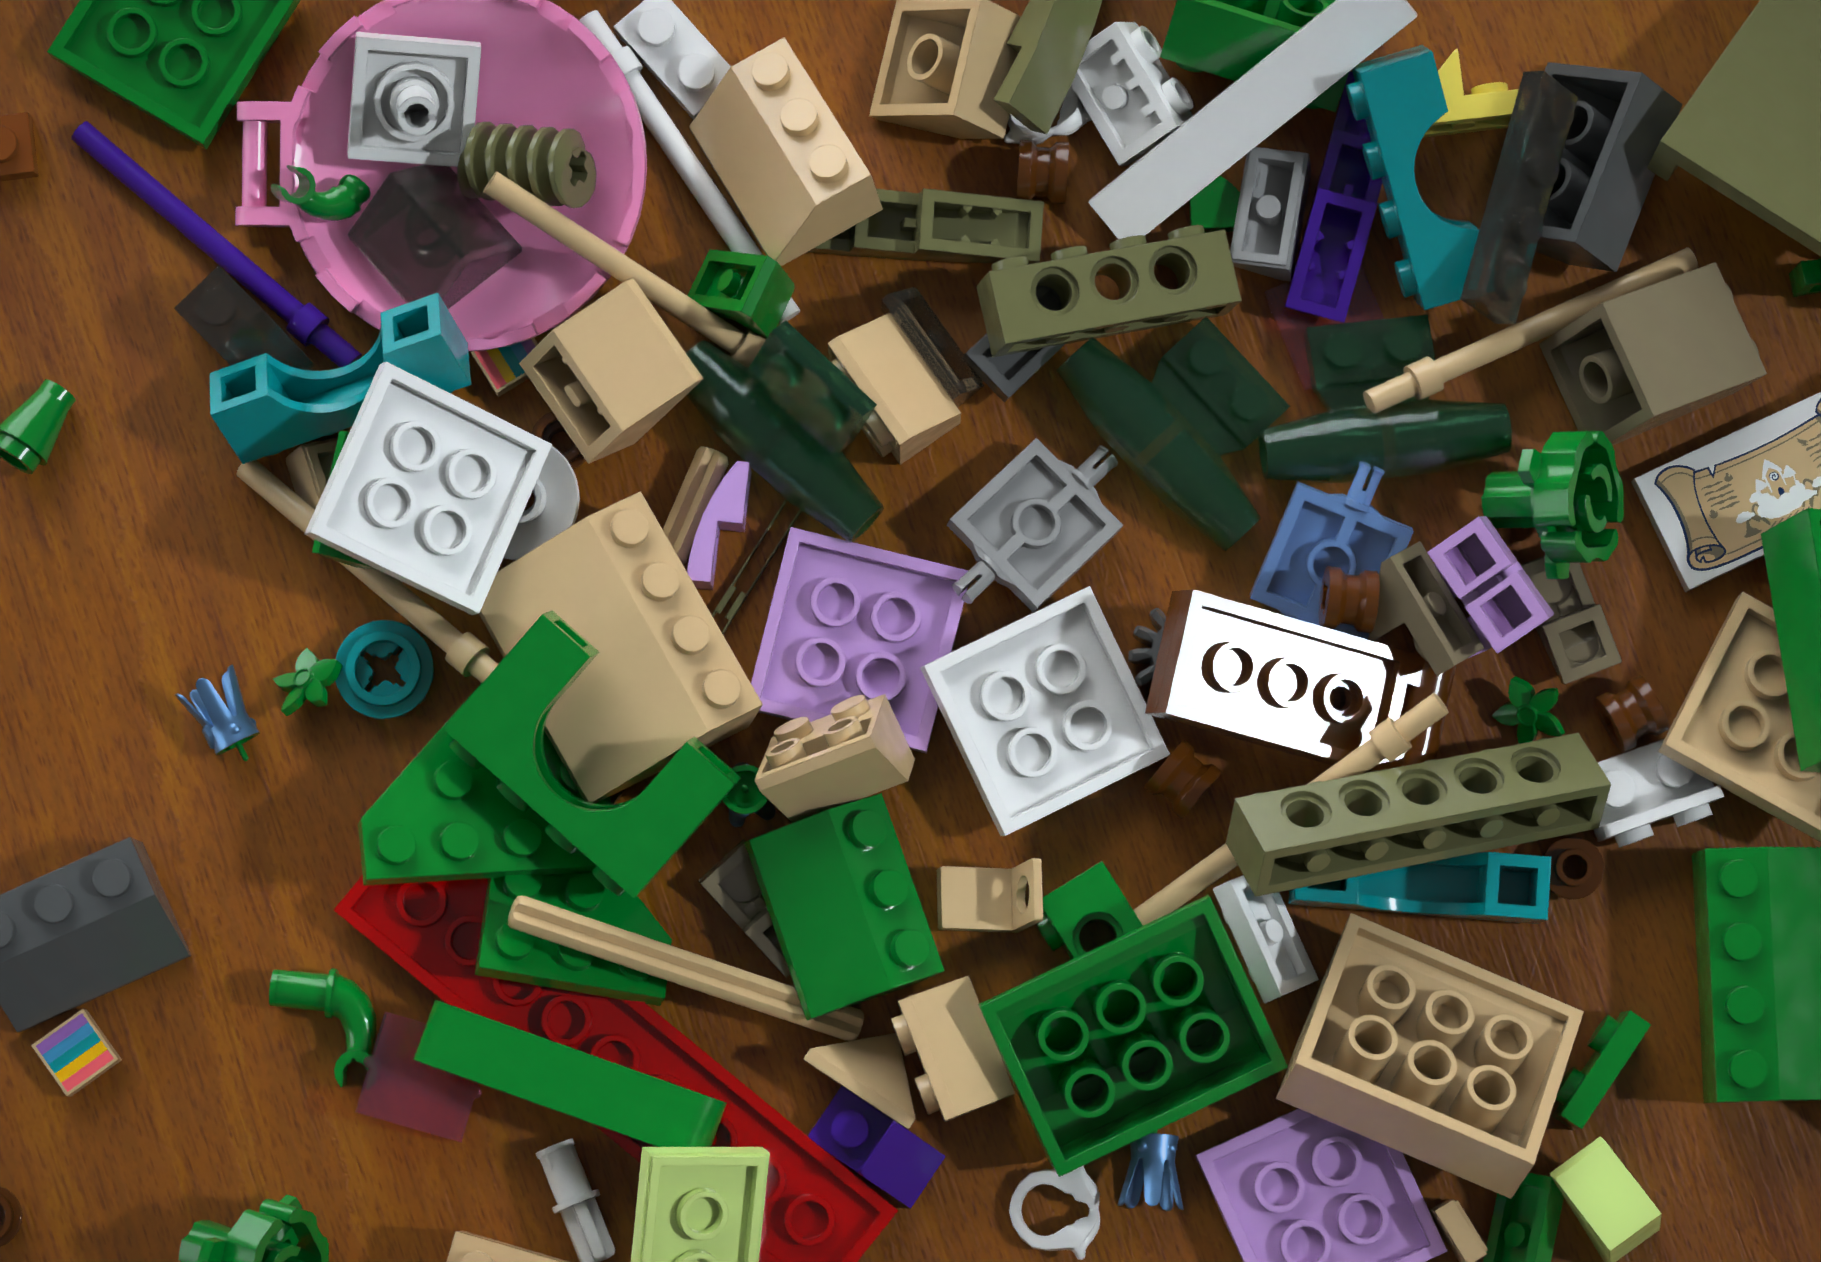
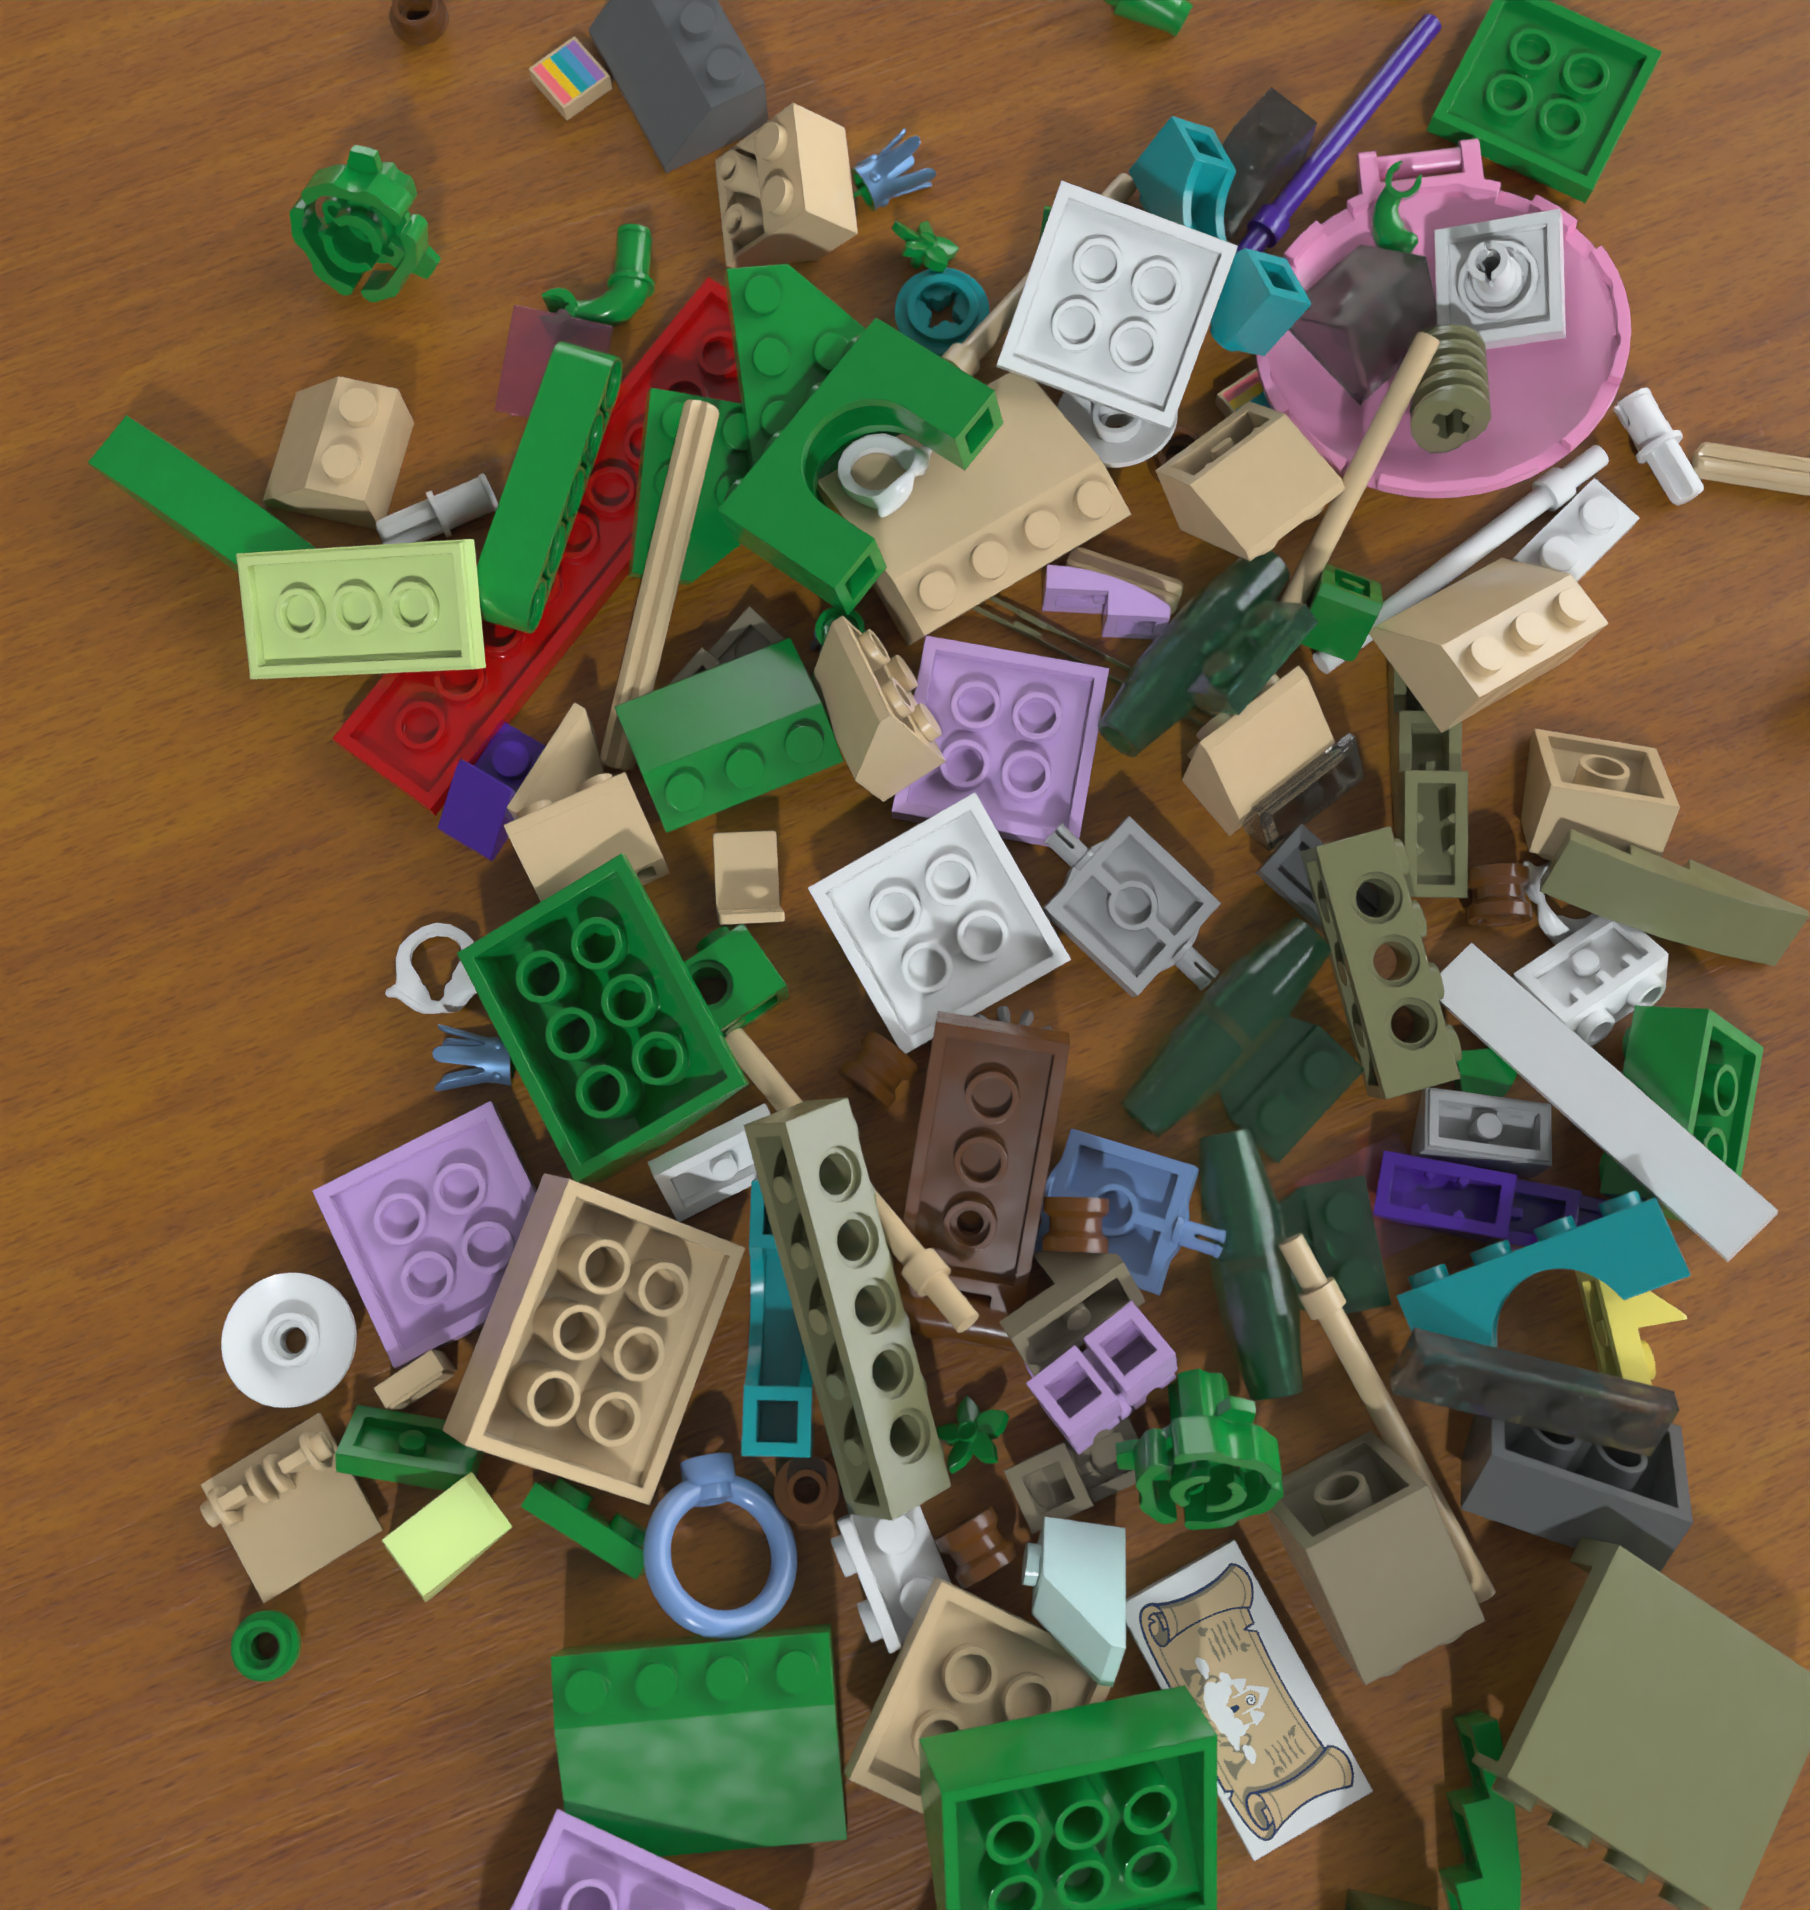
camera: 85 degrees right, 5 degrees down
none -> medium blue piece [643,1453,797,1639]
none -> tan slope [715,103,858,268]
none -> white piece [838,433,932,517]
none -> light aqua slope [1021,1517,1126,1687]

